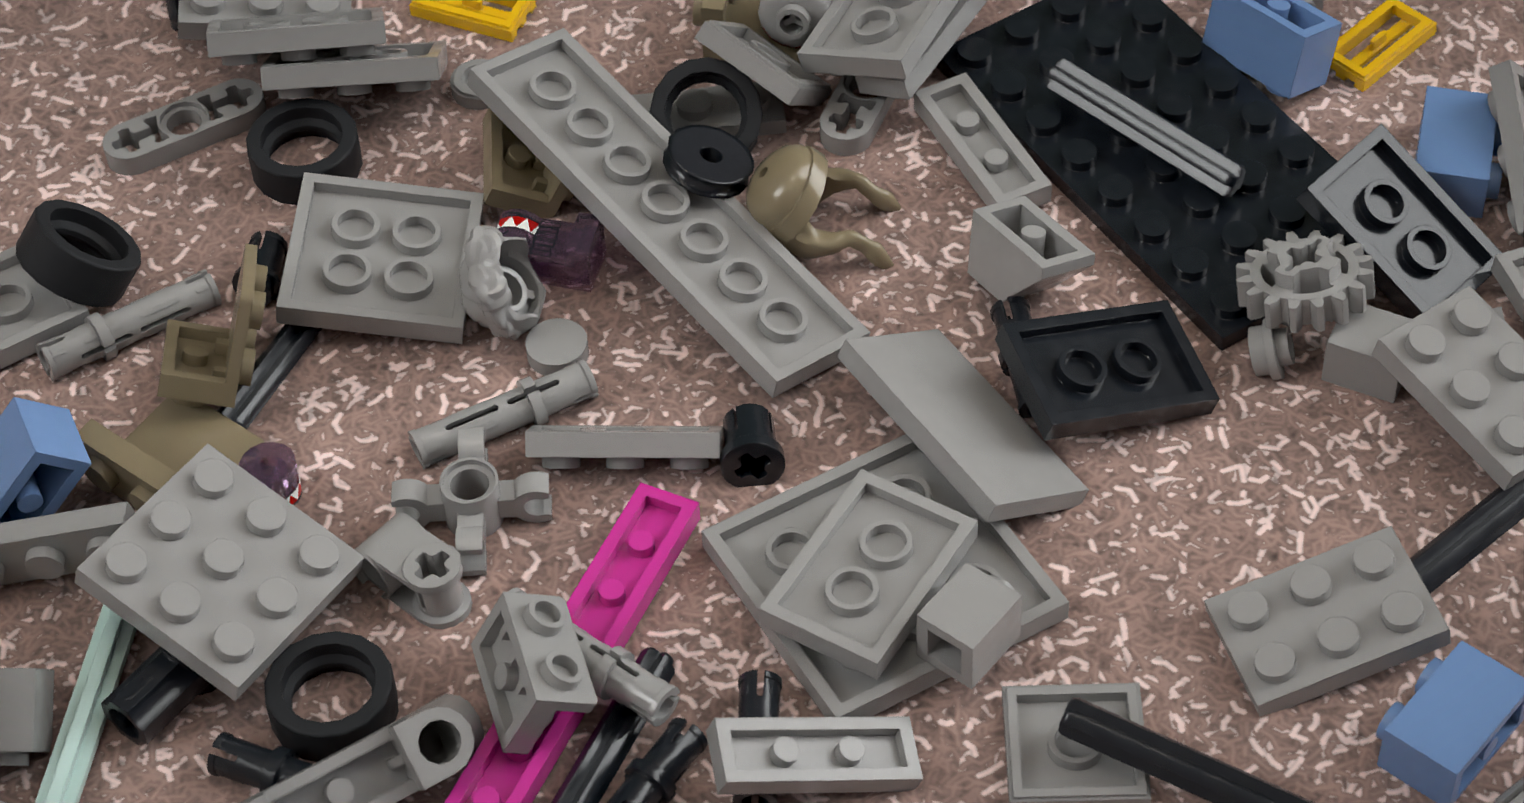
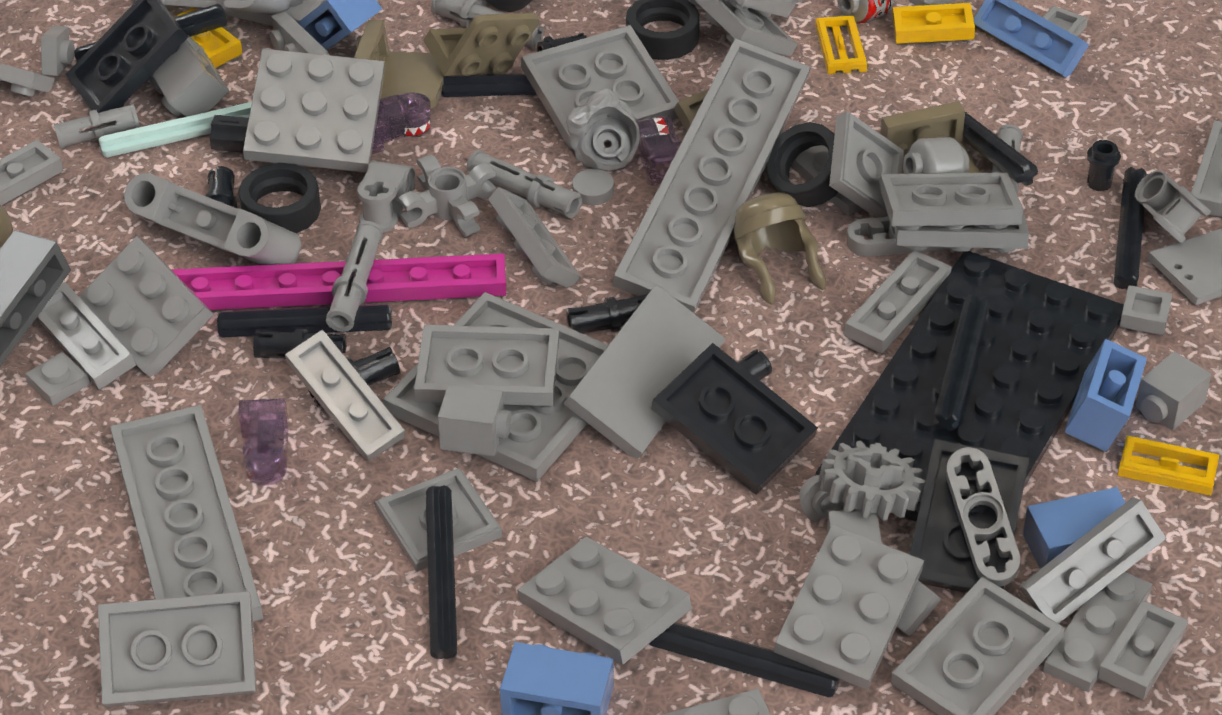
camera: 60 degrees right, 5 degrees down
light grey bracket [471,591,598,754] -> none
black piece [662,125,754,199] -> none
black bush [720,403,785,487] -> none
light grey slope [967,196,1095,302] -> none
none -> black pin [566,294,648,334]
none -> light grey beam [946,447,1020,587]

